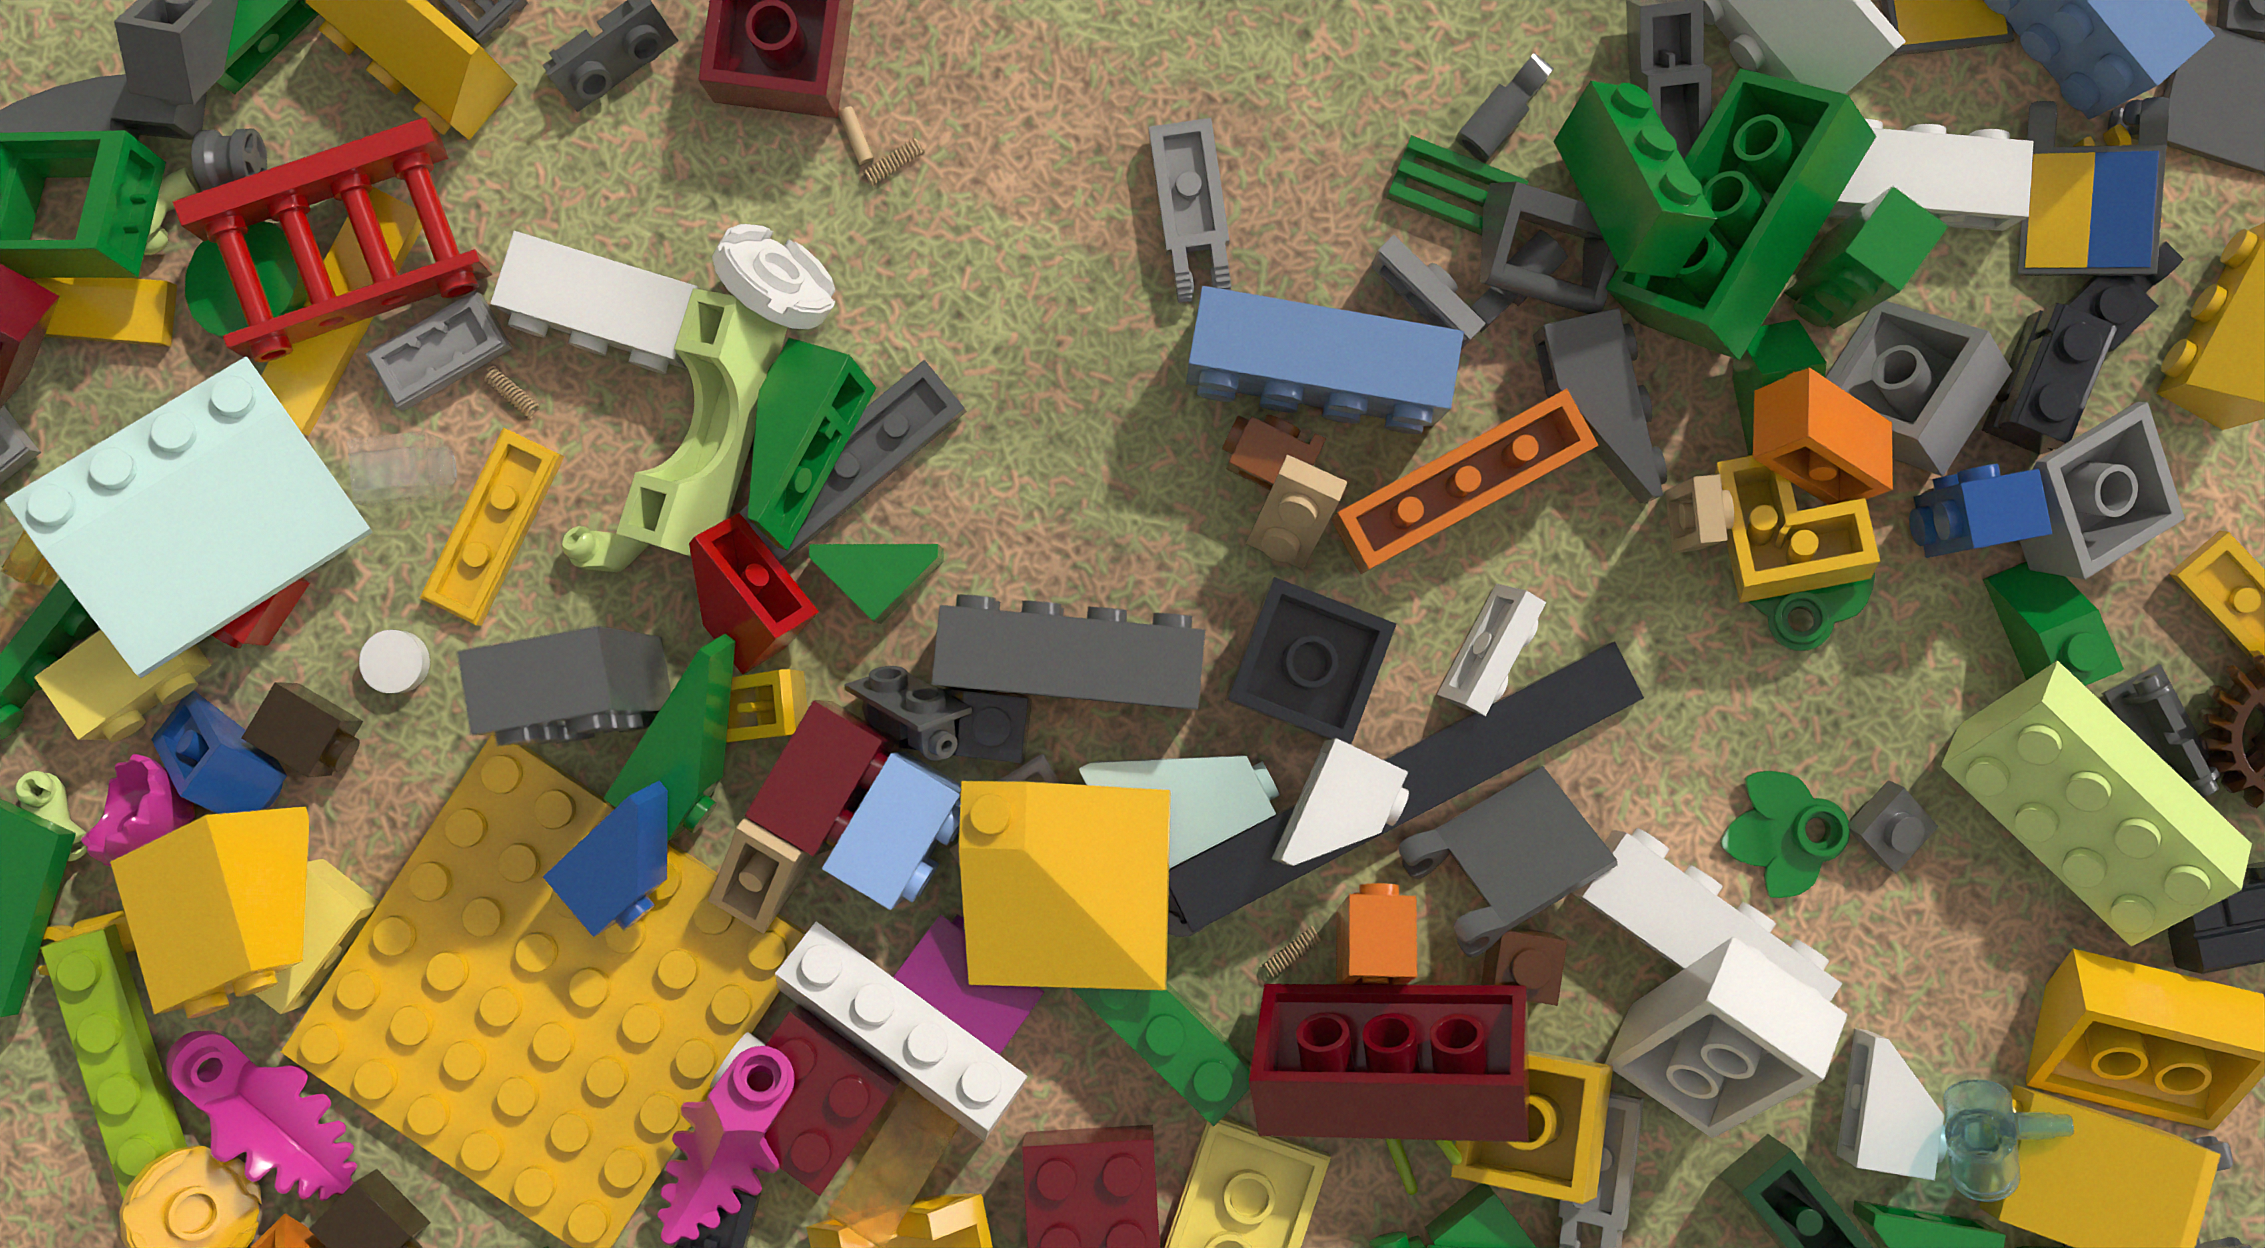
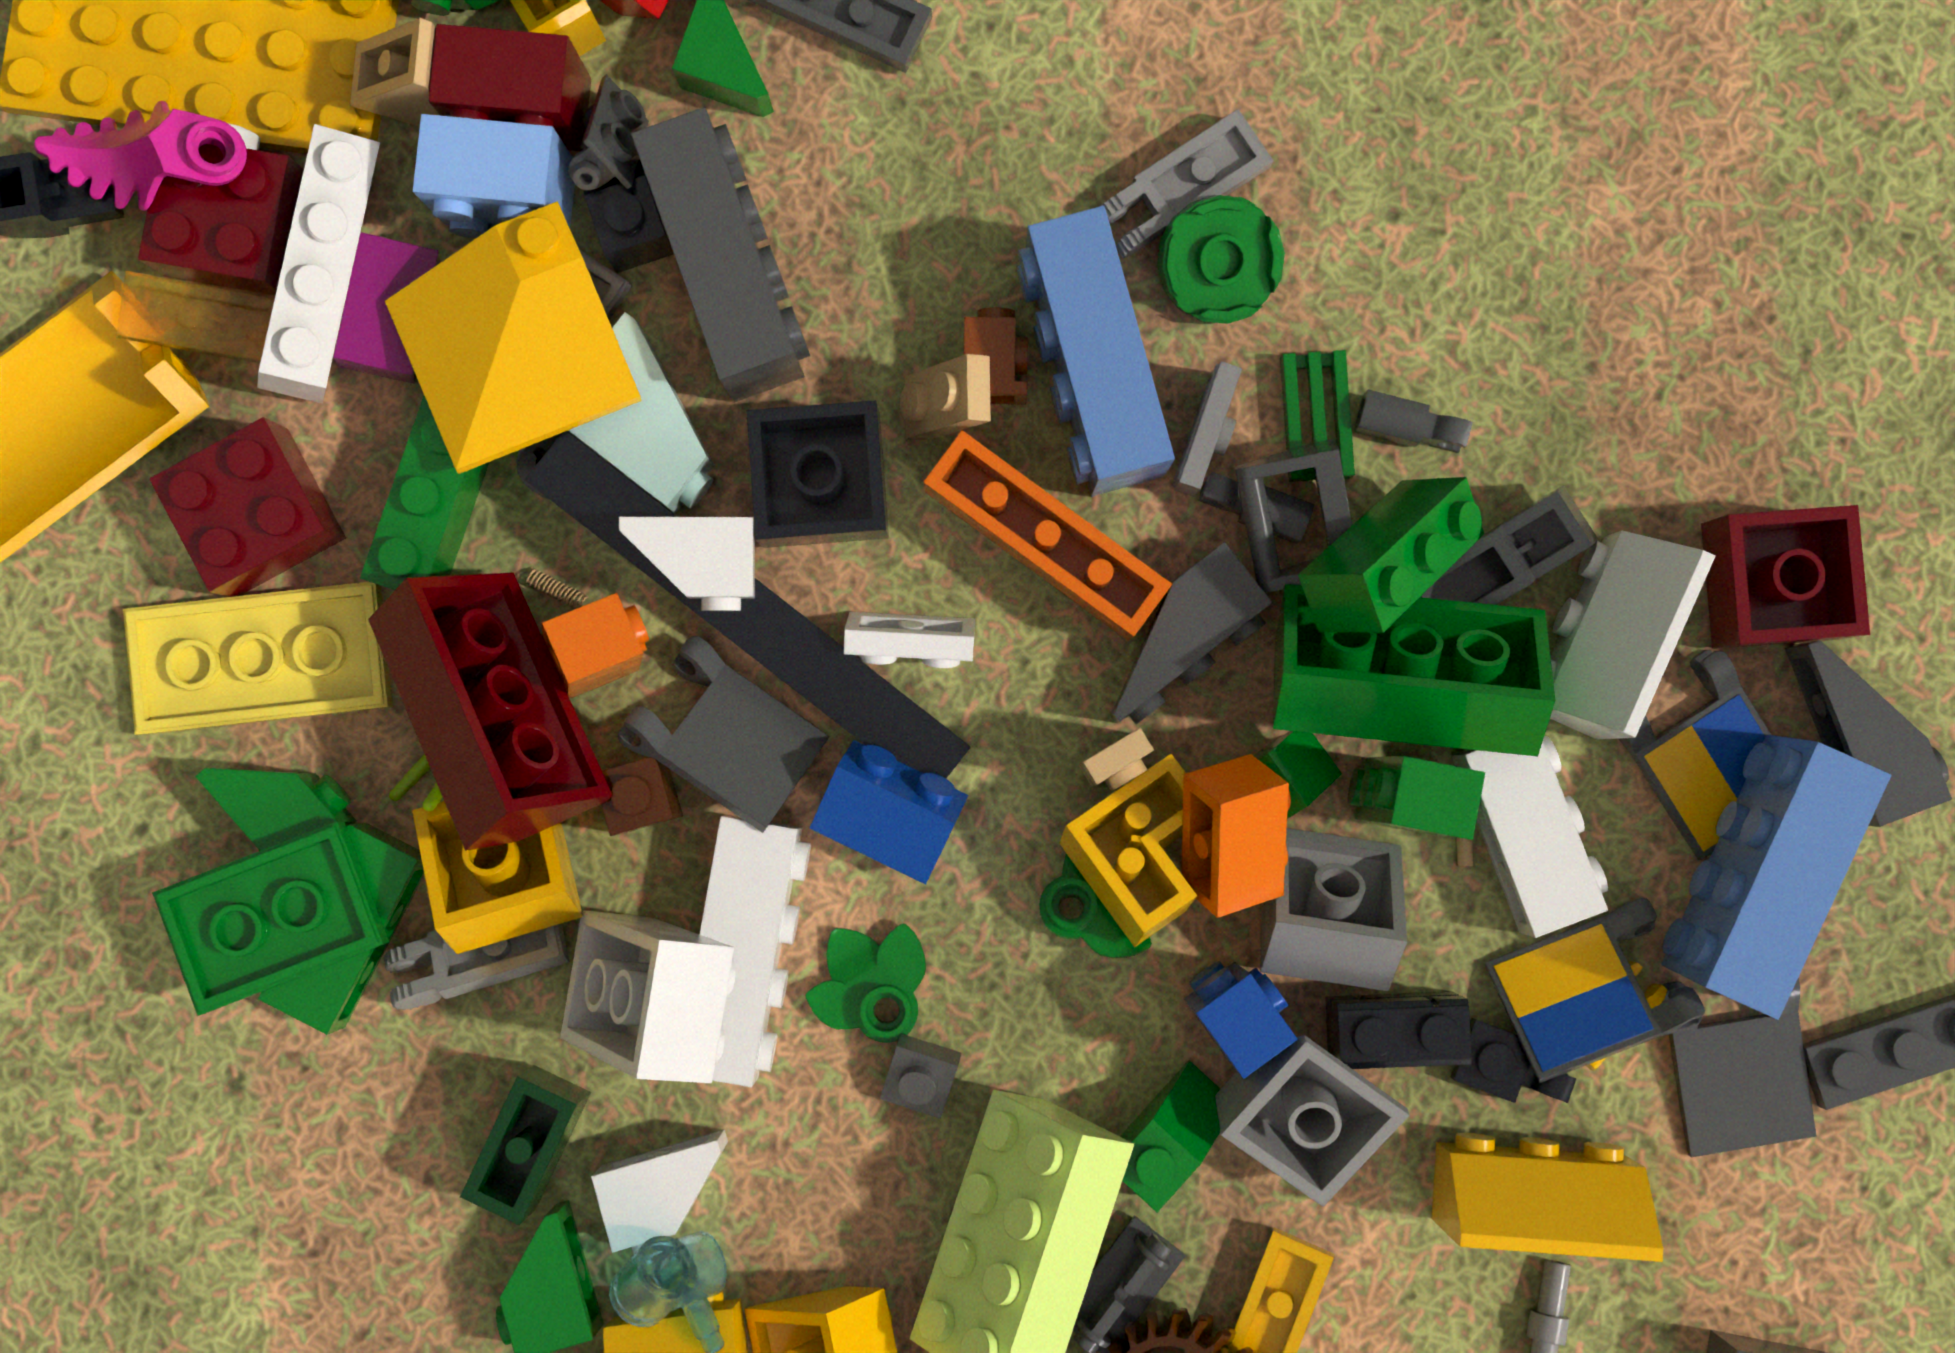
camera: 60 degrees right, 0 degrees up
none -> blue brick [810,740,969,885]
none -> green tile [1157,195,1285,324]

